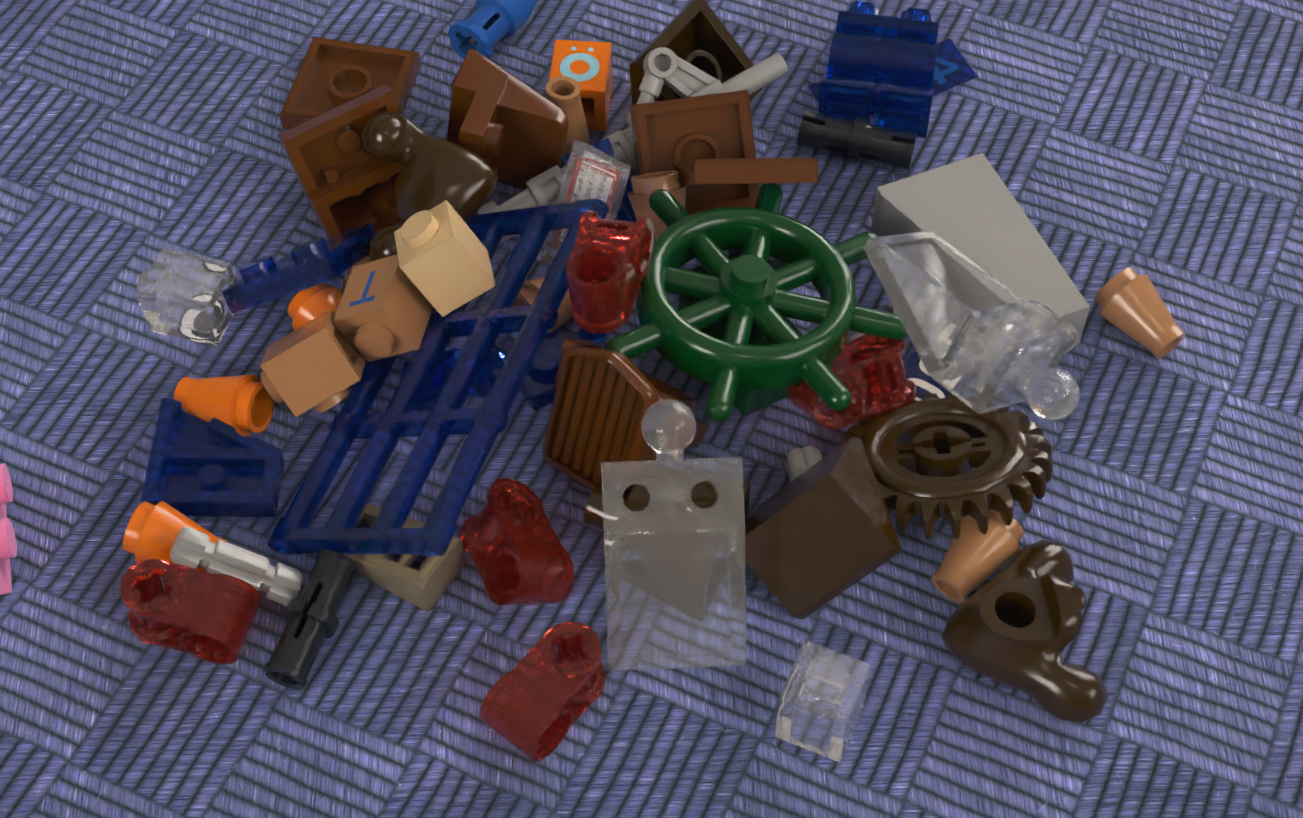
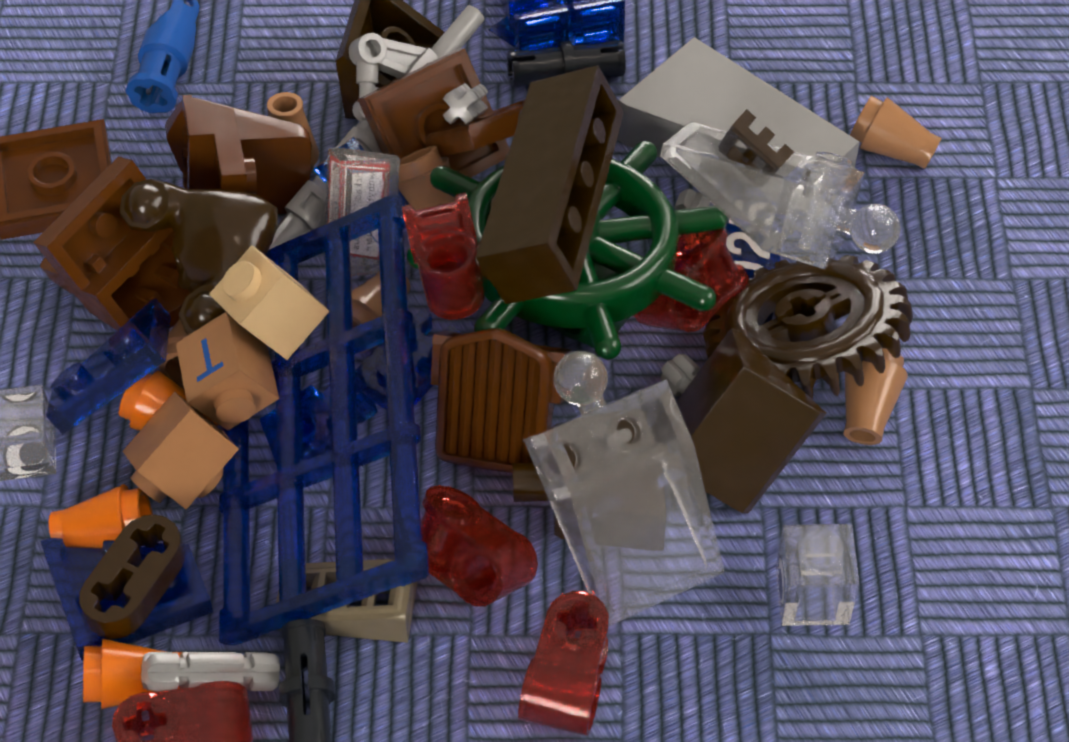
camera: 25 degrees left, 0 degrees up
orange brick [549,39,613,131] -> none
dark brown head [942,540,1108,723] -> none
none -> dark brown beam [79,514,185,639]
none -> light grey axle [443,83,488,125]
none -> dark brown brick [476,65,624,304]
none -> dark brown tile [718,109,794,187]

